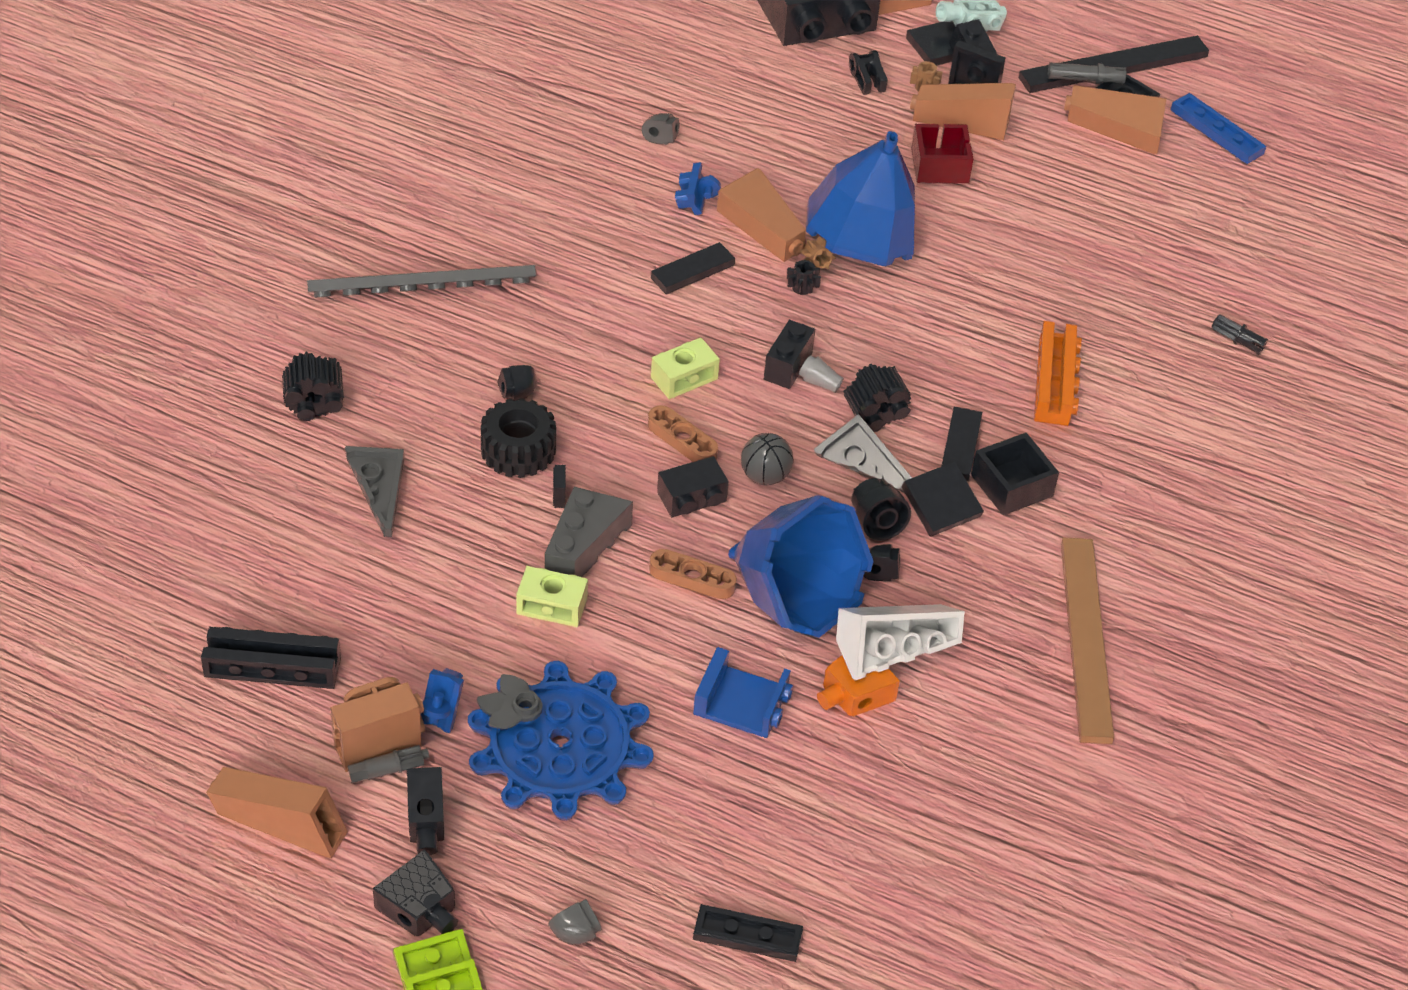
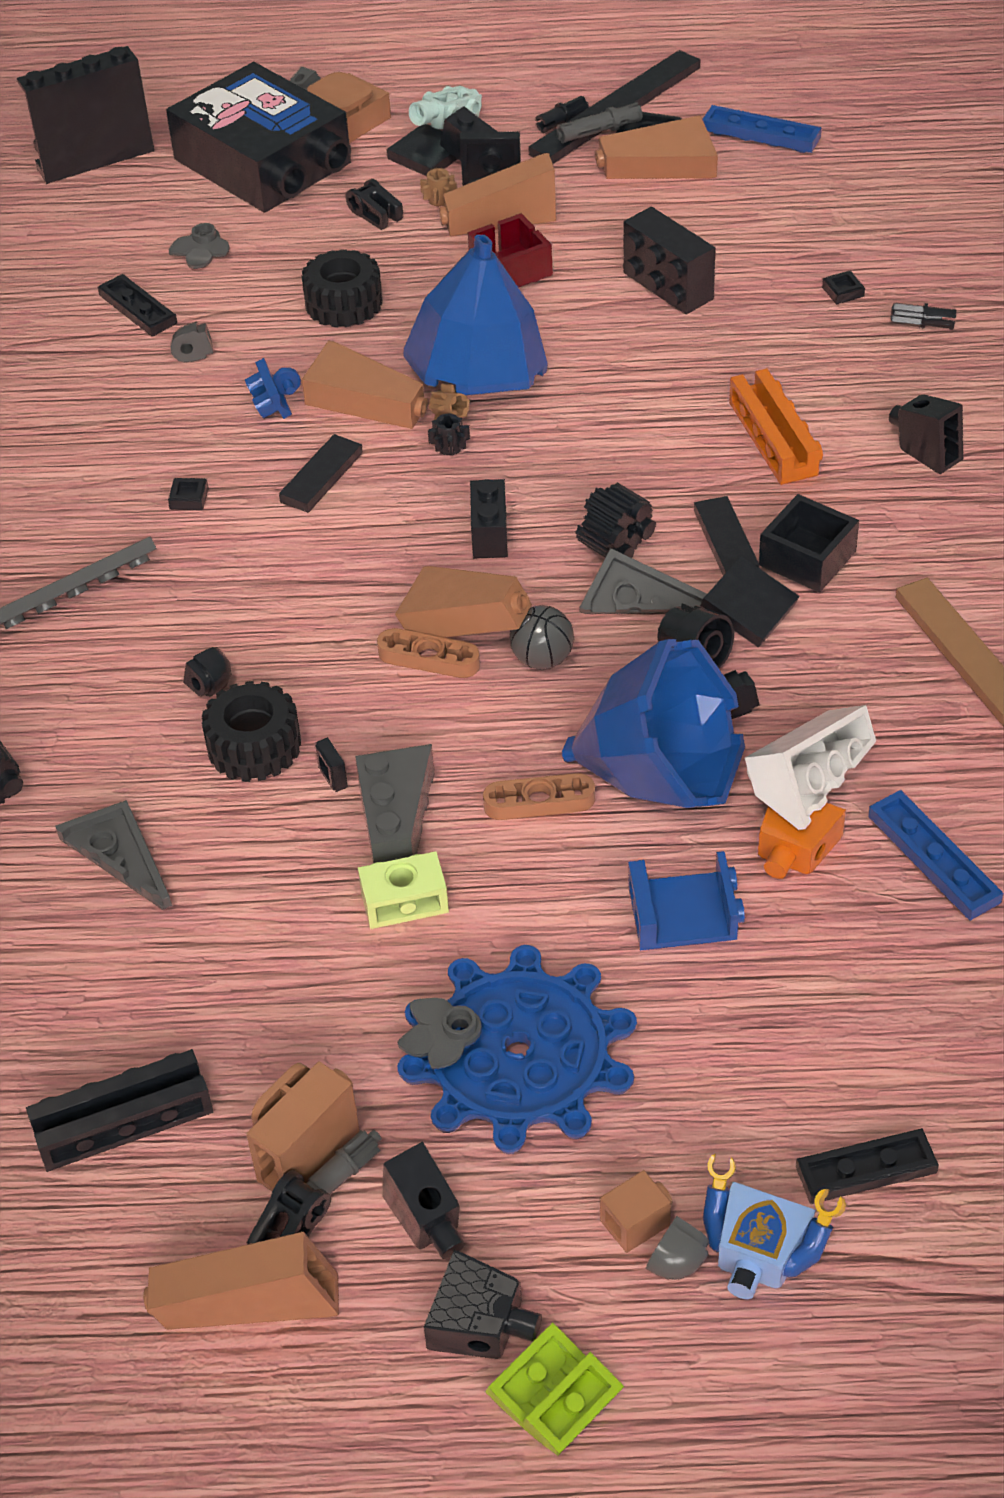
camera: 20 degrees left, 0 degrees up
blue hips [421,668,464,733] -> none
yellowish green brick [651,337,720,399] -> none
black piece [657,456,729,518] -> none
light grey cone [799,355,844,393] -> none
none -> black tile [98,274,177,337]
none -> black tile [168,478,209,510]
none -> dark grey plate [169,223,230,269]
none -> black piece [247,1170,331,1244]
none -> black tyre [301,249,383,327]
none -> nougat slope [395,566,532,637]
none -> black axle [535,96,589,133]
none -> nougat brick [600,1170,672,1254]
none -> black brick [623,206,716,315]
none -> torso [703,1154,846,1299]
none -> black tile [822,271,865,305]
none -> blue plate [868,790,1004,921]
none -> black torso [889,394,964,474]

